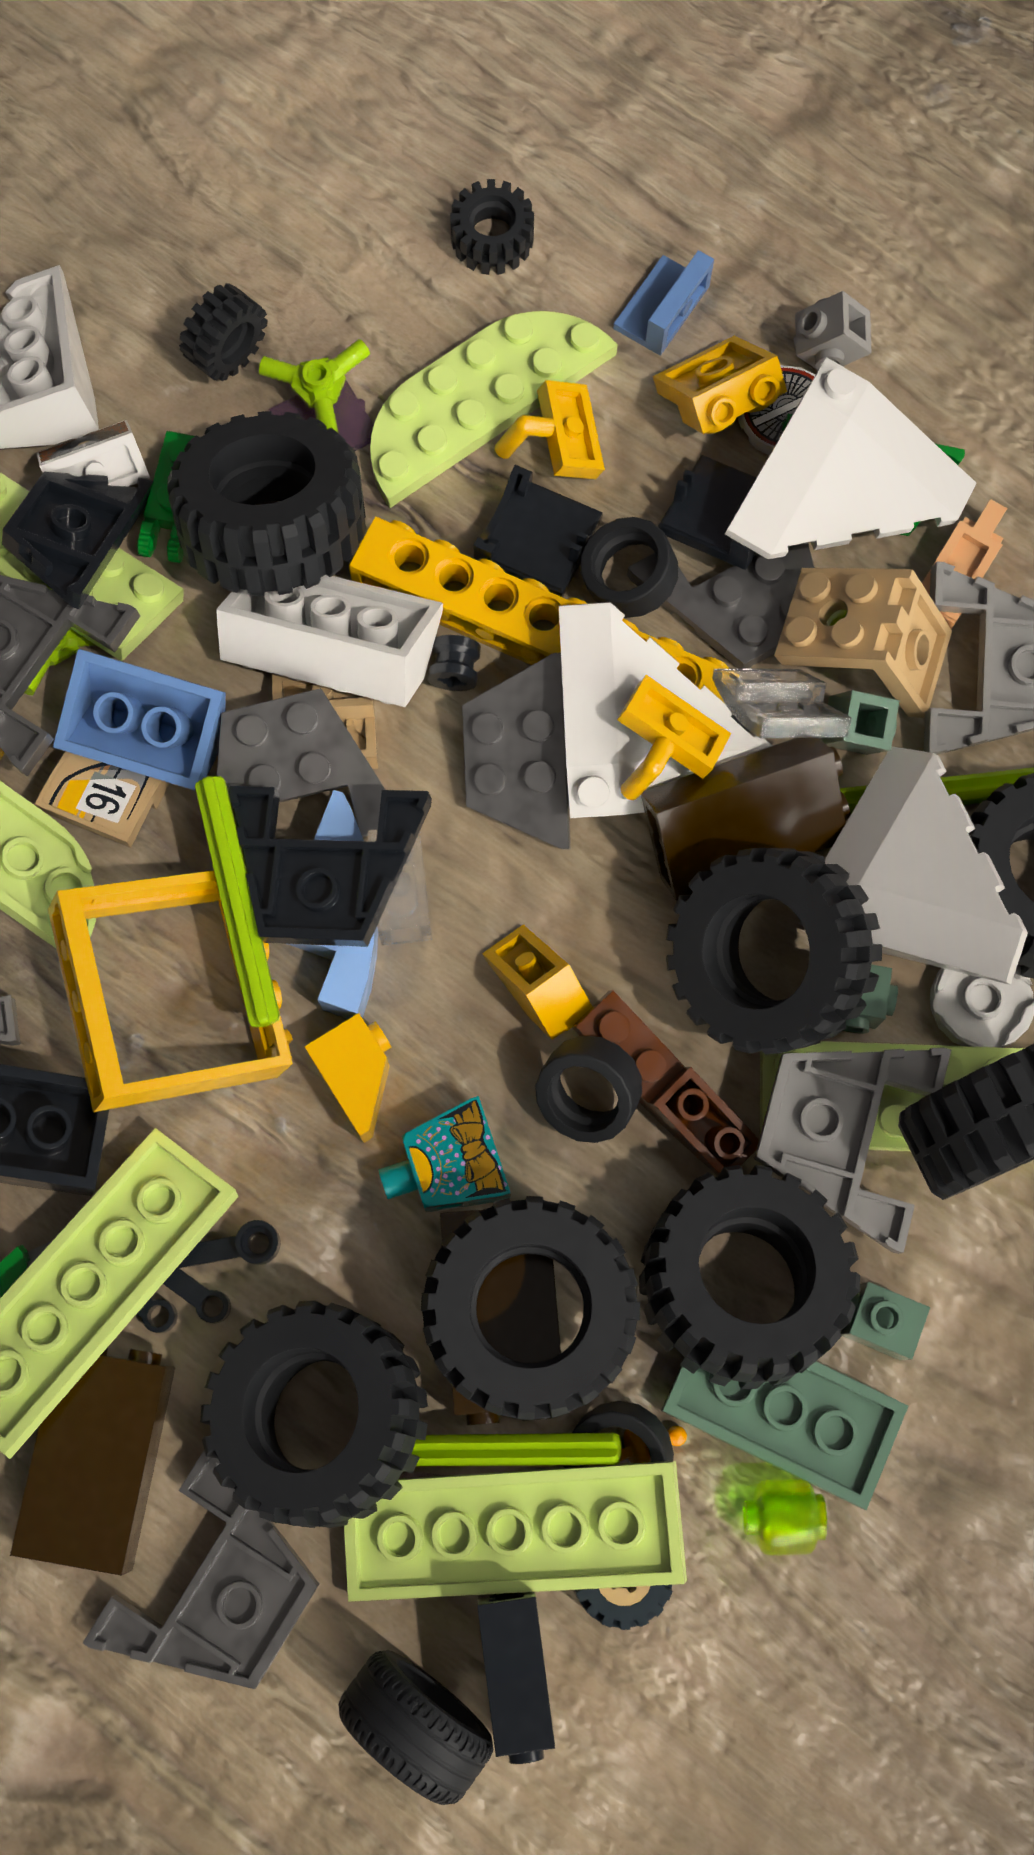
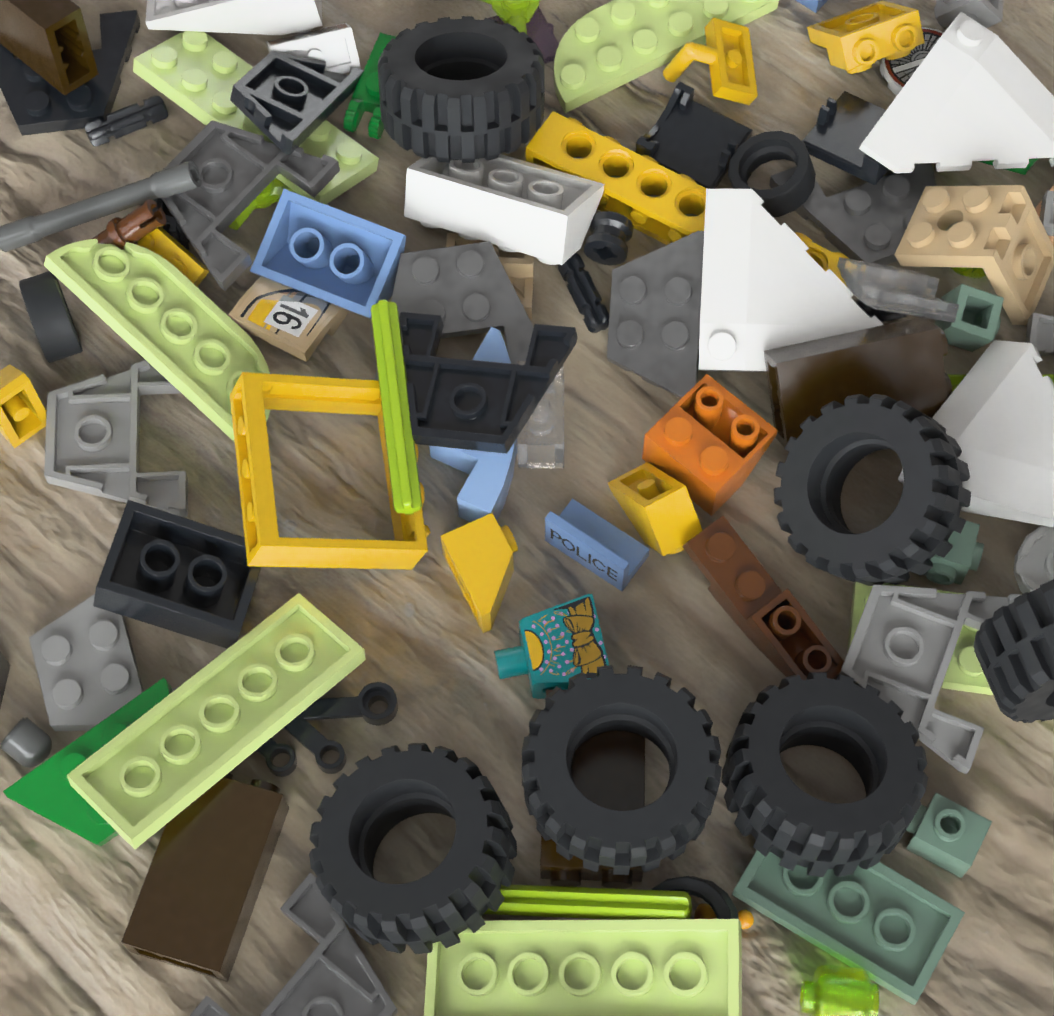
camera: 10 degrees right, 10 degrees down
black tyre [535,1036,642,1143] -> none
yellow plate [617,675,731,800] -> none
none -> medium blue panel [545,499,650,591]
none -> black axle [558,253,609,333]
none -> orange slope [642,374,778,516]

